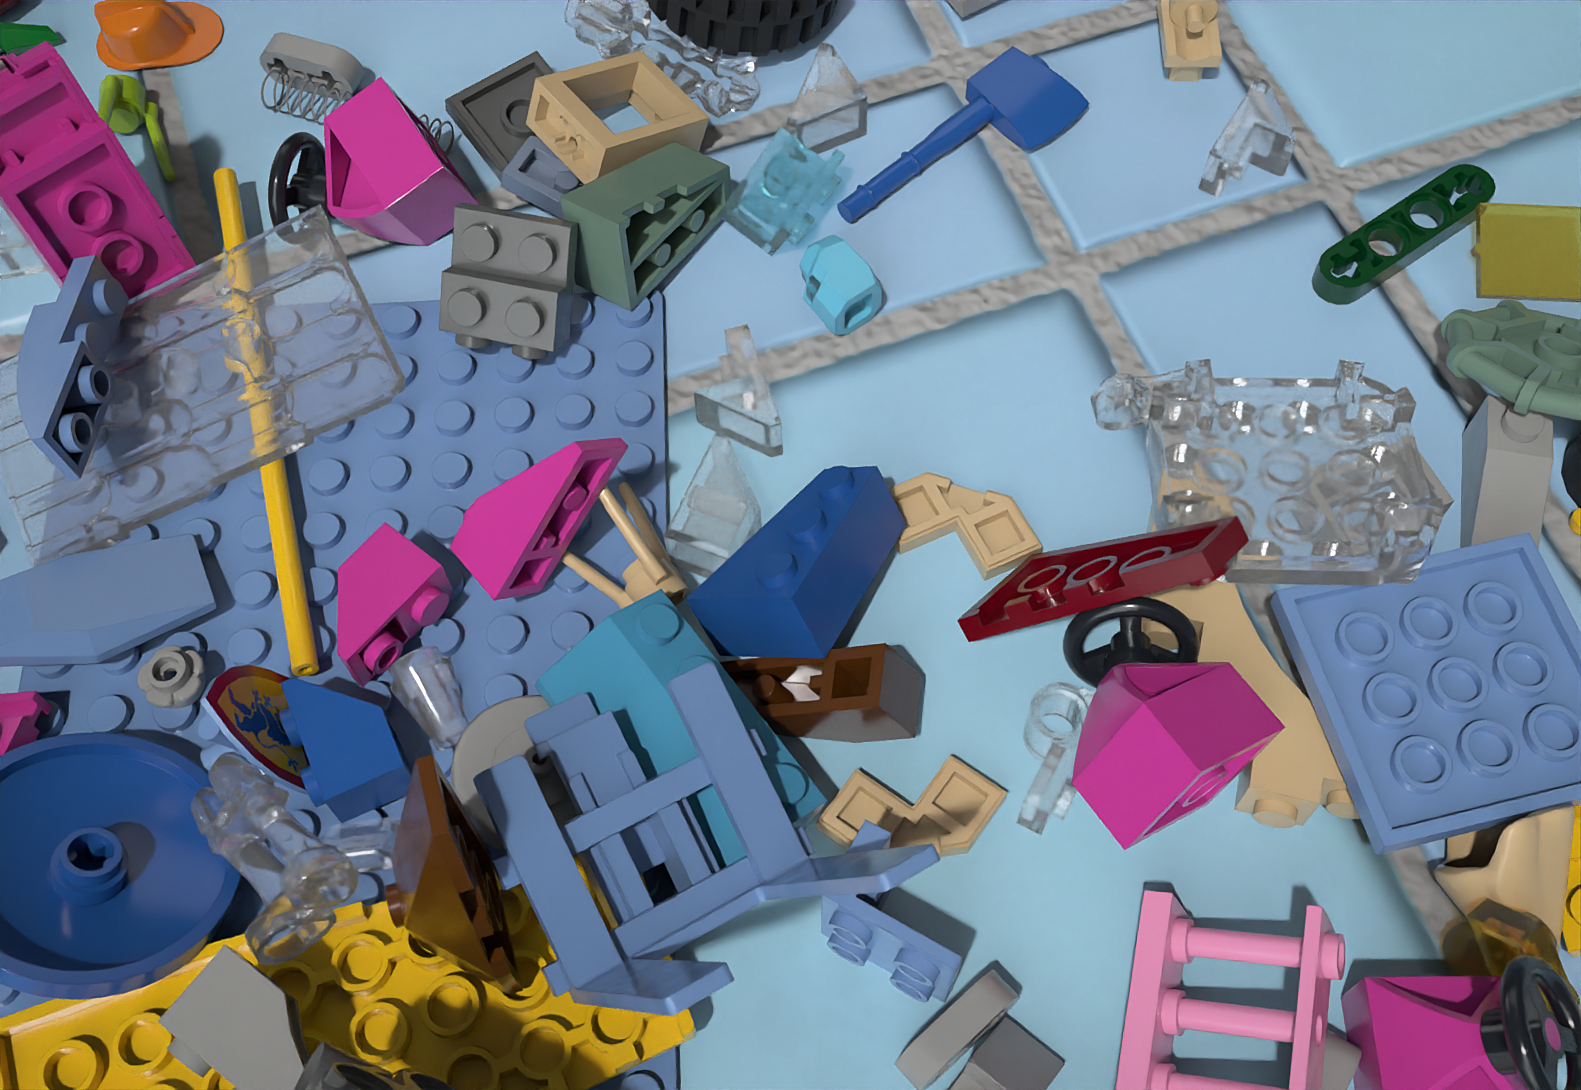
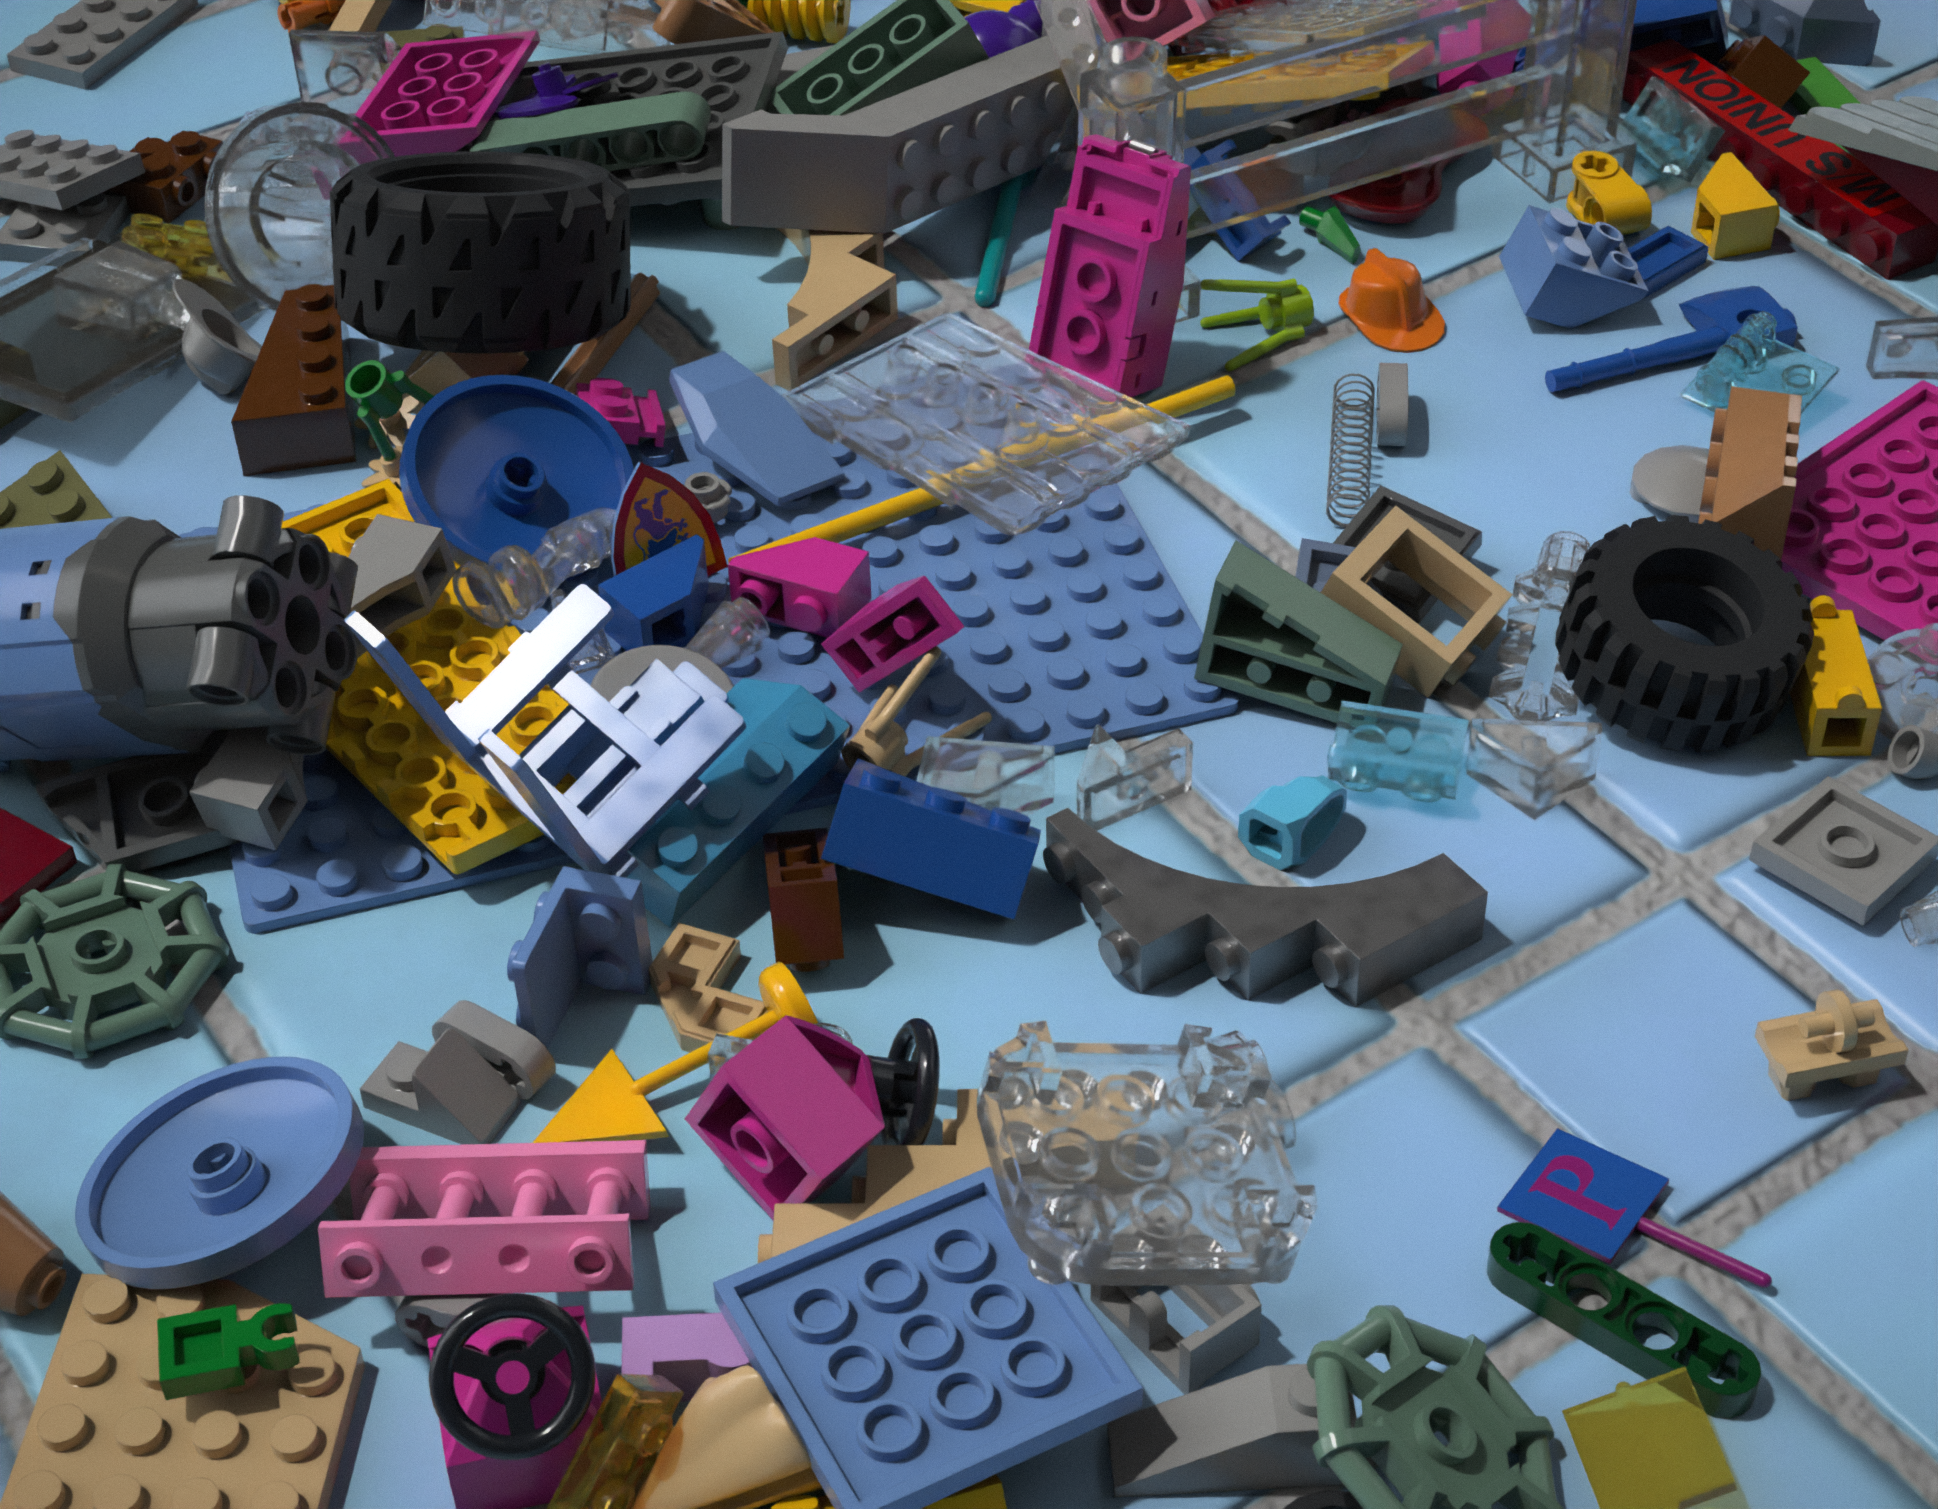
camera: 75 degrees right, 20 degrees down
medium blue slope [16,255,129,481] -> none
dark pink piece [268,77,481,248] -> none
reddish brown wedge [385,754,523,995] -> none
plate [439,202,578,359] -> none
blue piece [837,46,1090,222] -> none
tan tile [888,472,1043,581] -> none
dark red wing [957,516,1249,642] -> none
clear slope [1198,77,1296,198] -> none
none -> yellow piece [532,962,819,1143]
none -> lavender leg [621,1313,753,1423]
none -> flat silver arch [1043,808,1488,1008]
none -> blue piece [1497,1128,1772,1288]

